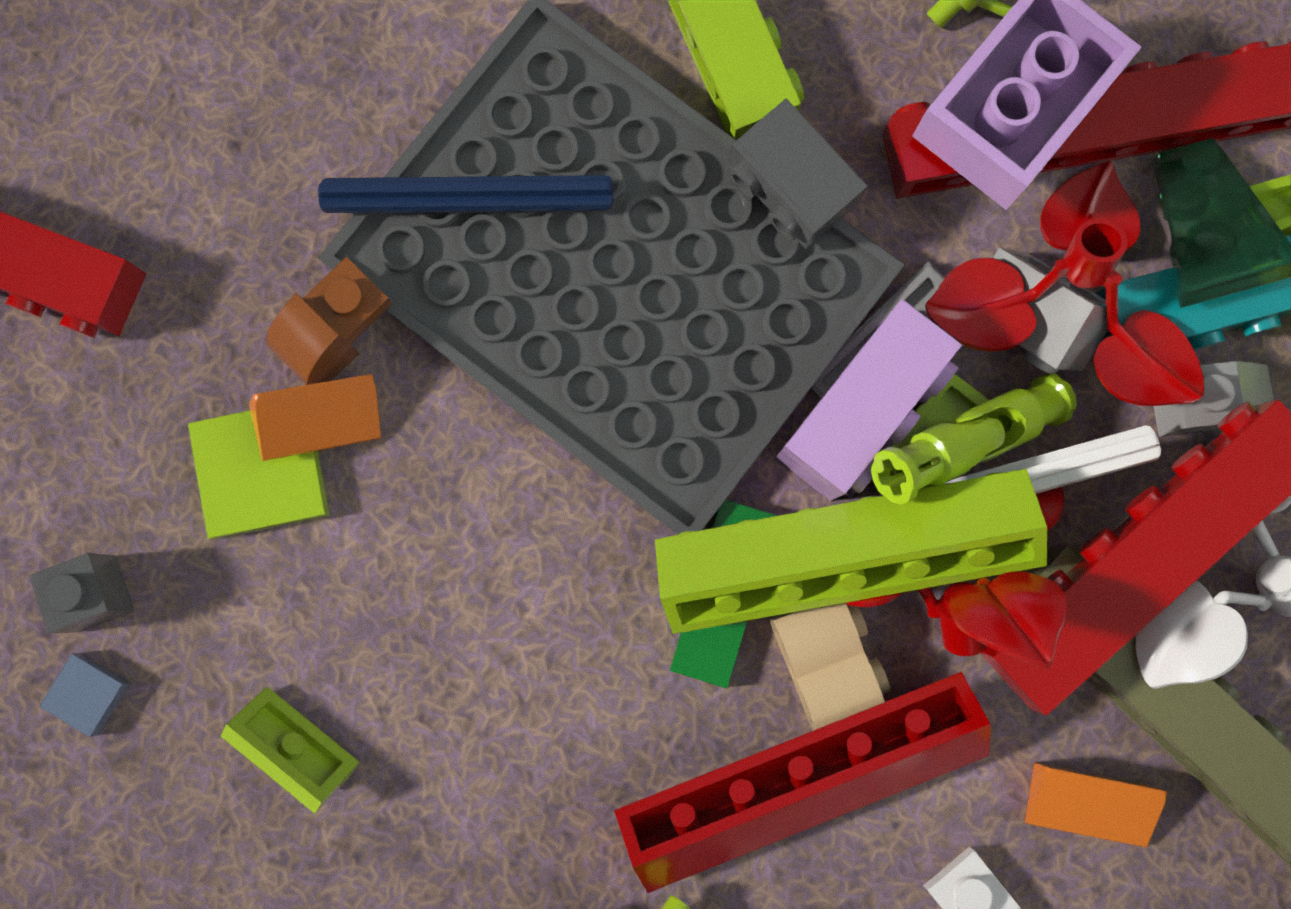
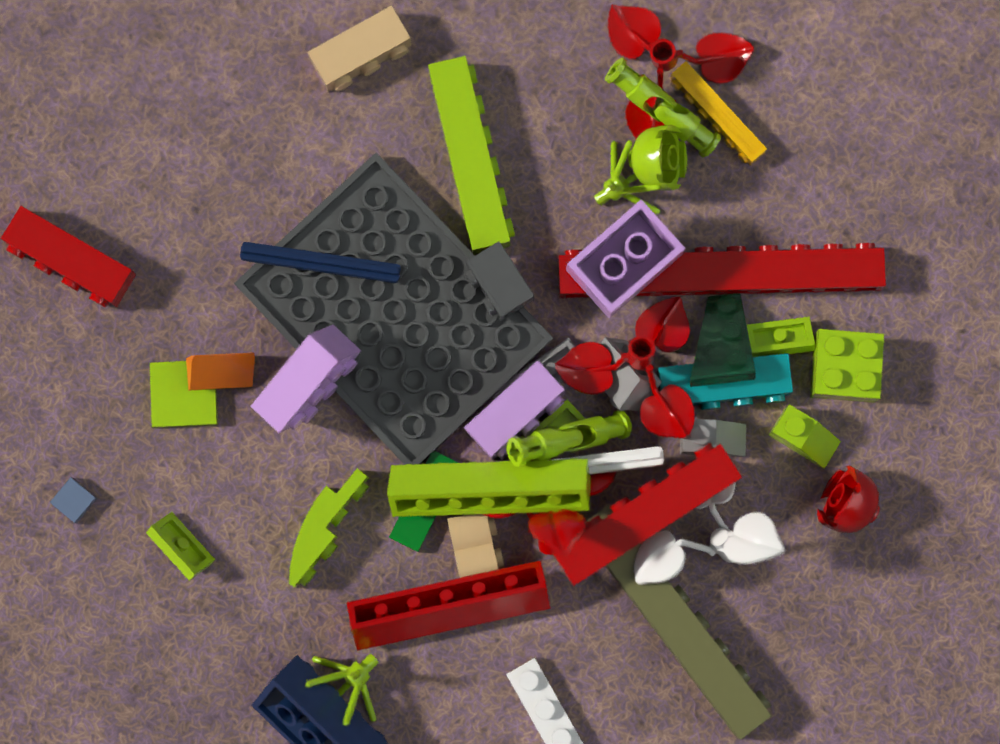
camera: 10 degrees right, 0 degrees up
dark grey brick [29,553,135,634] -> none
dark orange brick [266,256,393,385] -> none
orange slope [1025,762,1167,848] -> none
none -> lavender brick [250,325,361,433]
none -> lime slope [289,468,369,588]

